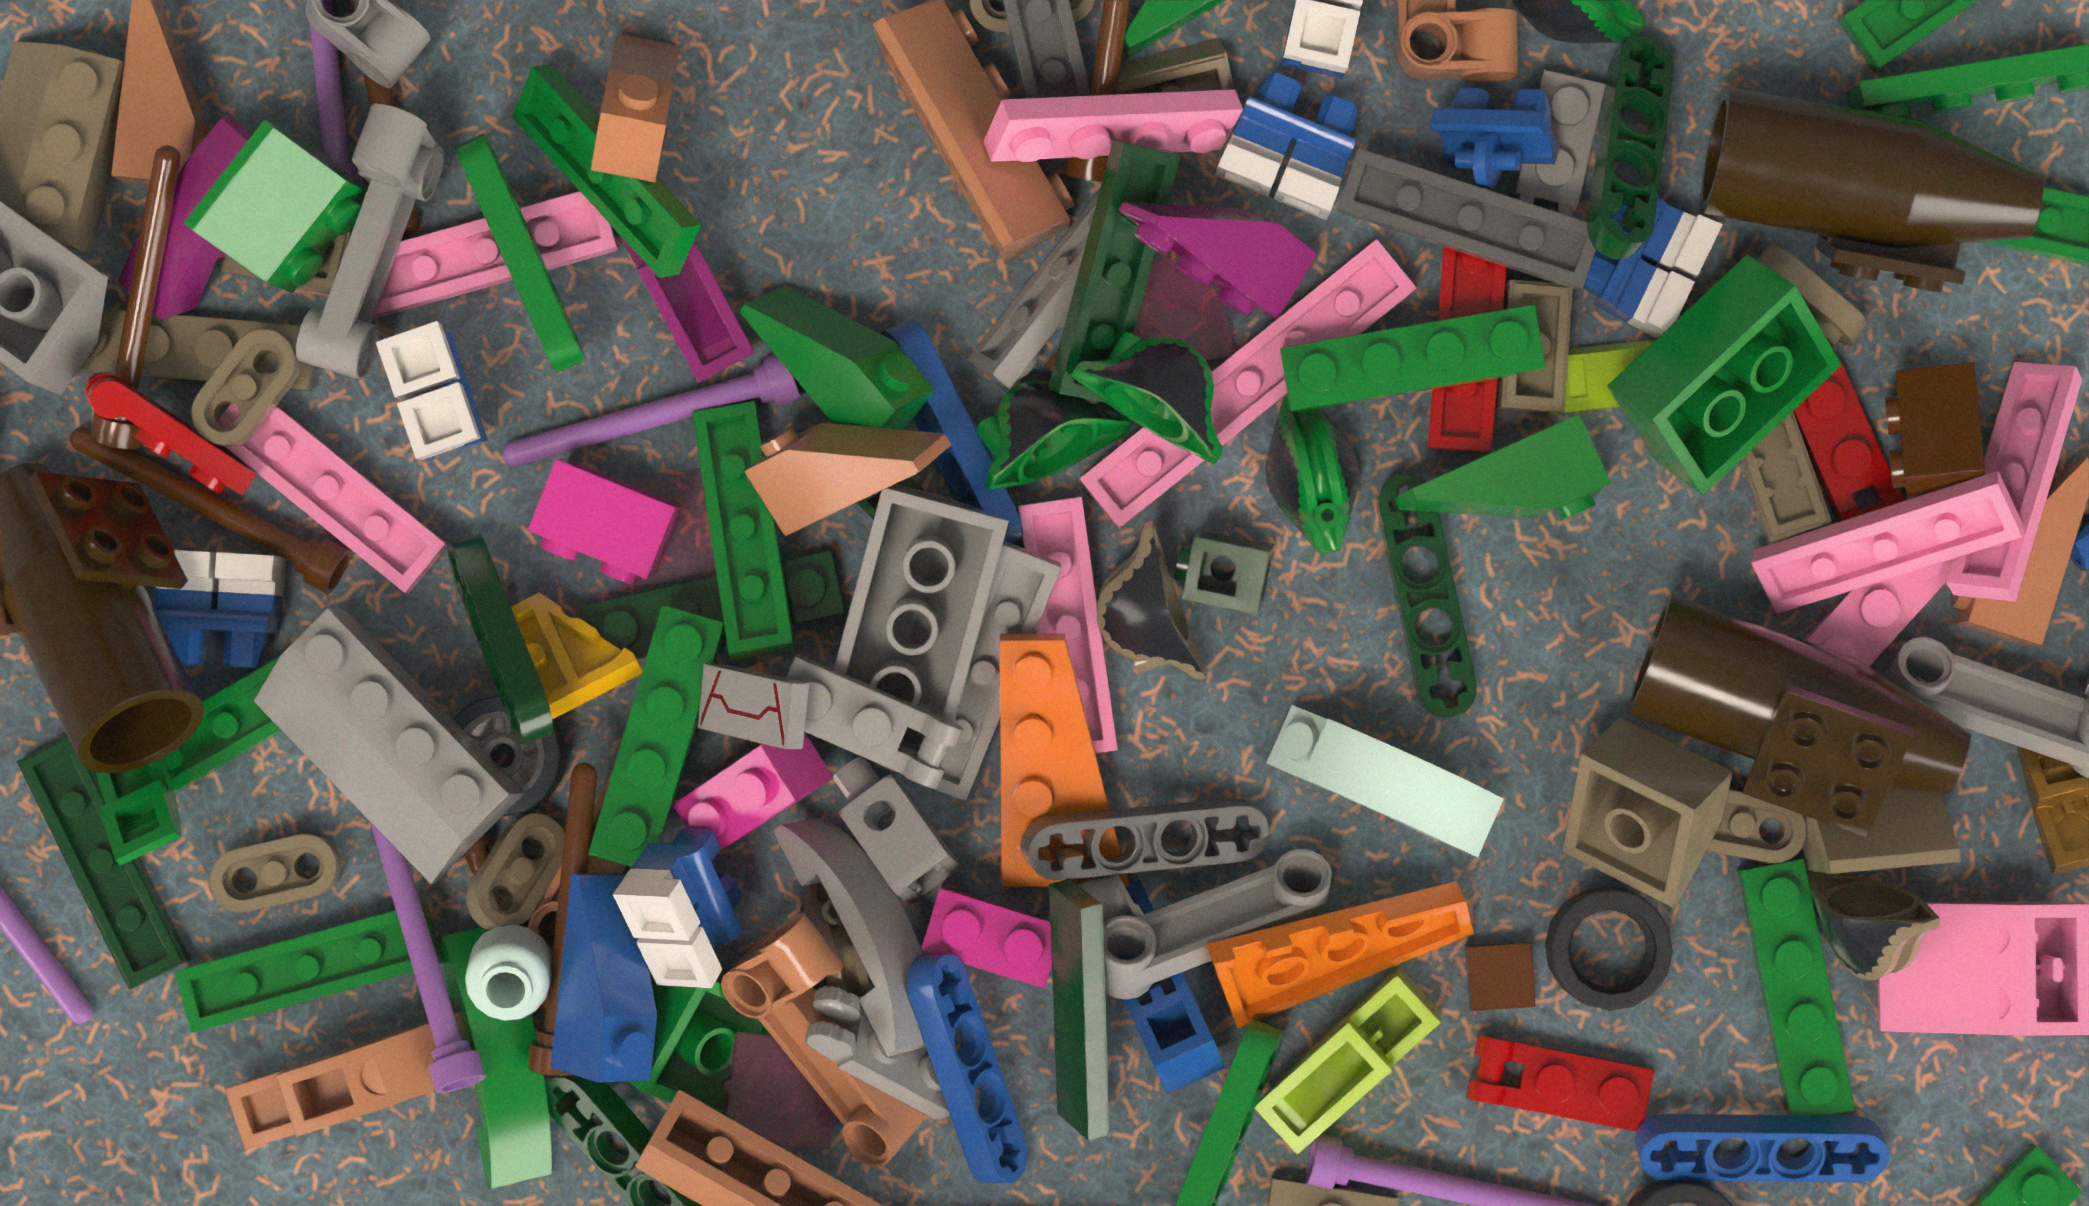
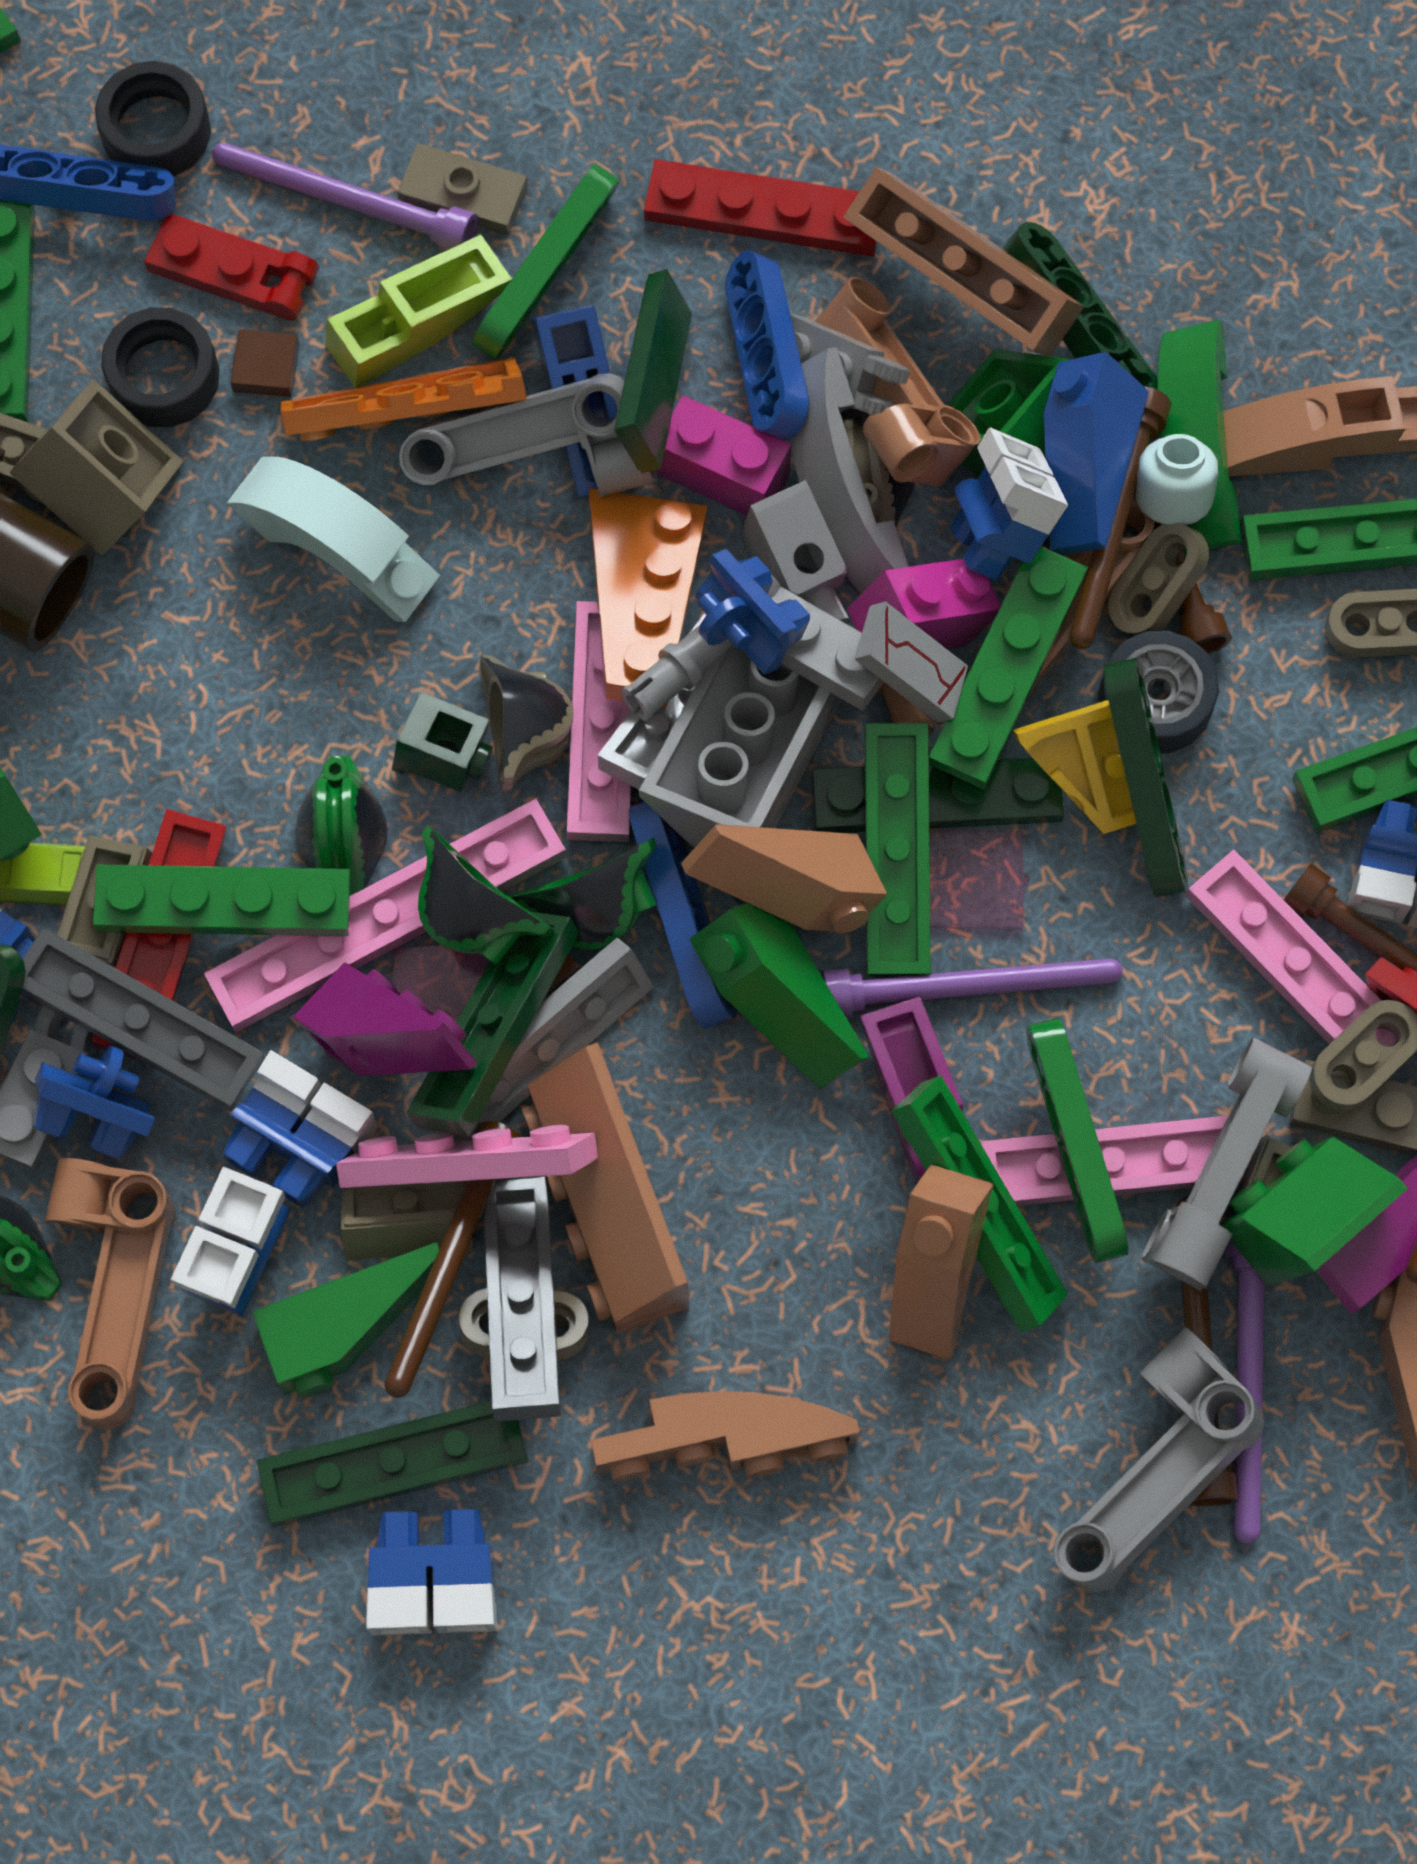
camera: 170 degrees left, 15 degrees down
light grey slope [254,608,525,884] -> none
medium lavender piece [370,822,486,1093] -> none
white hips [376,321,488,461] -> none
dark pink brick [527,458,683,585] -> none
clear pink piece [722,1031,835,1149] -> none
dark grey beam [1020,798,1270,880] -> none
dark green beam [1377,474,1477,718] -> none
green slope [1394,414,1612,521] -> none
none -> light grey pin [621,625,734,721]
none -> blue hips [695,549,810,675]

